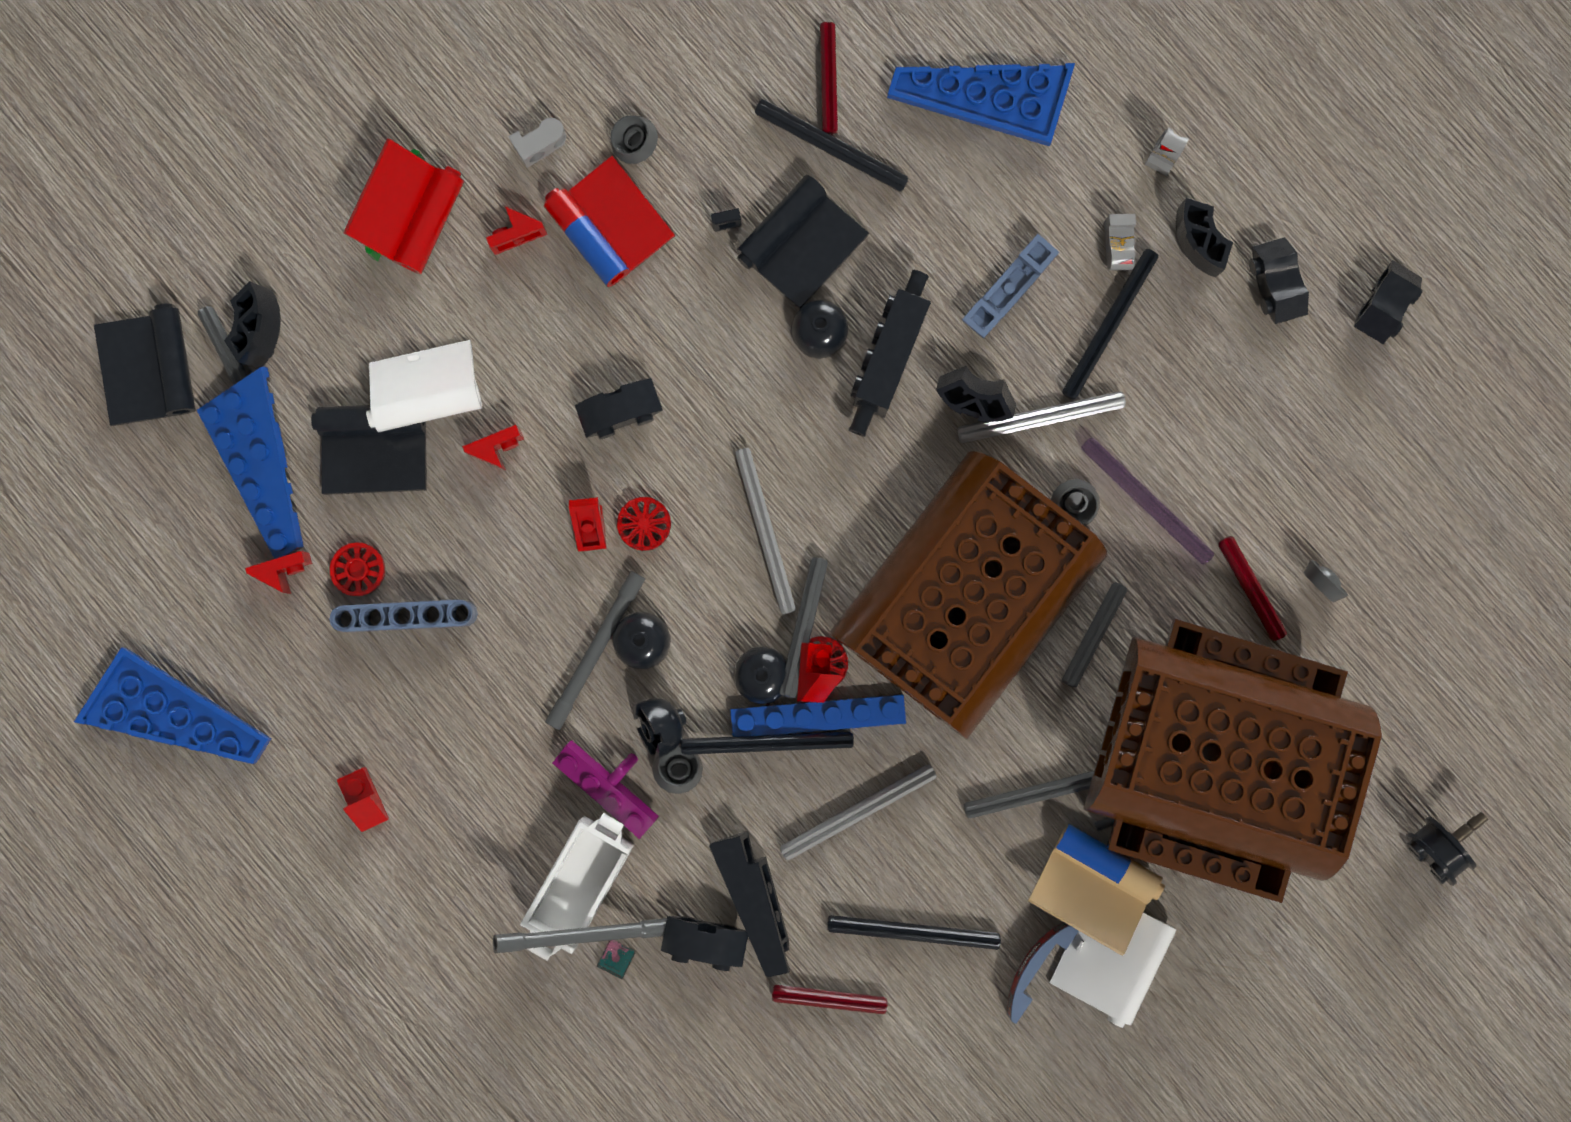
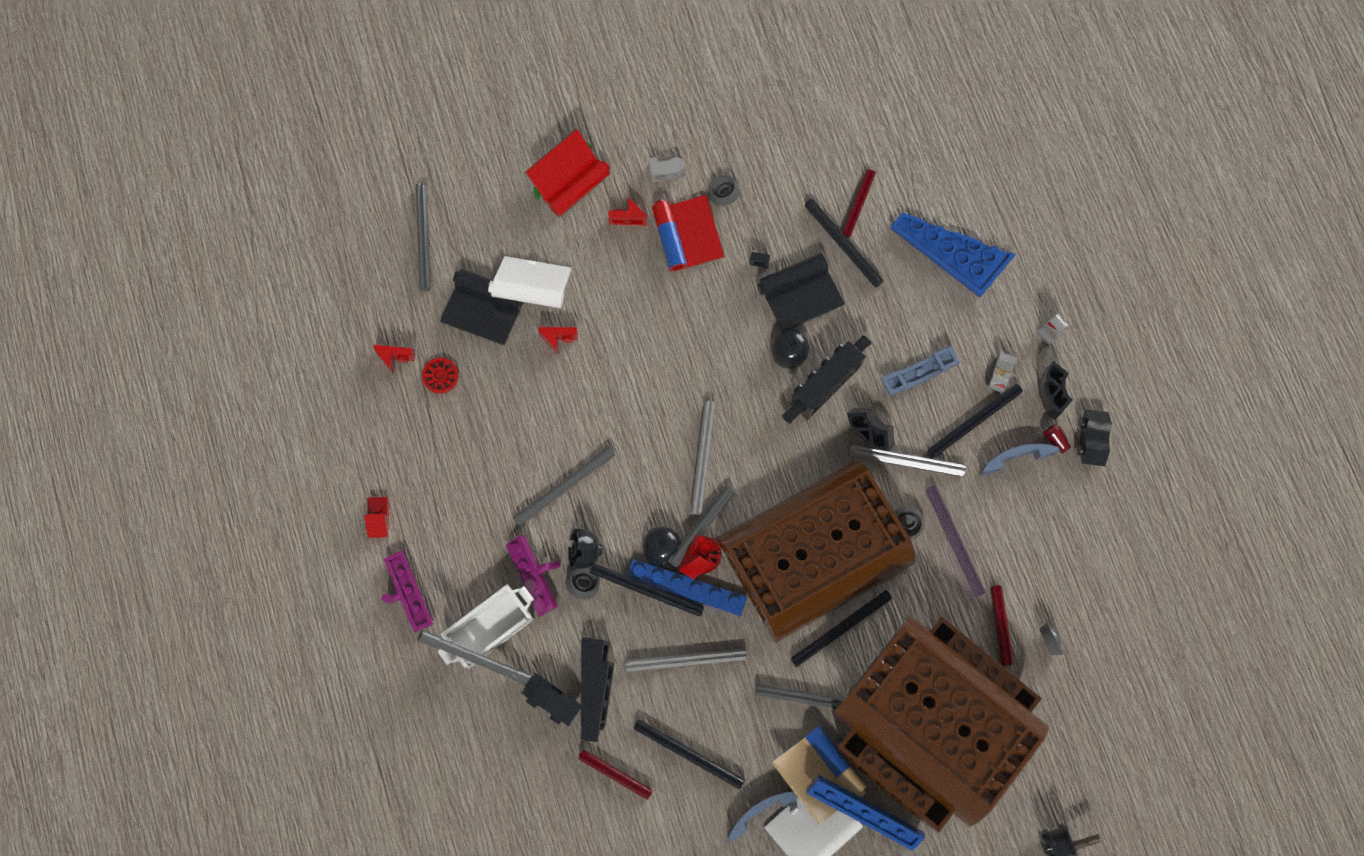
camera: 25 degrees right, 10 degrees down
blue wing [74,647,272,764] -> none
black door [94,303,196,426] -> none
blue wing [197,367,304,559] -> none
black brick [224,281,281,368] -> none
sand blue beam [329,600,478,632] -> none
red slope [569,497,607,552] -> none
black brick [575,378,663,440] -> none
clear smoke tile [596,940,636,979] -> none
black cylinder [613,612,671,669] -> none
red wheel [617,497,671,551] -> none
dark grey axle [1062,582,1127,688] -> none
black brick [1354,260,1423,344] -> none
none -> magenta plate [382,551,434,633]
none -> black axle [791,590,892,667]
none -> blue plate [807,774,925,851]
none -> sand blue slope [979,444,1060,476]
none -> dark red cone [1043,424,1071,454]

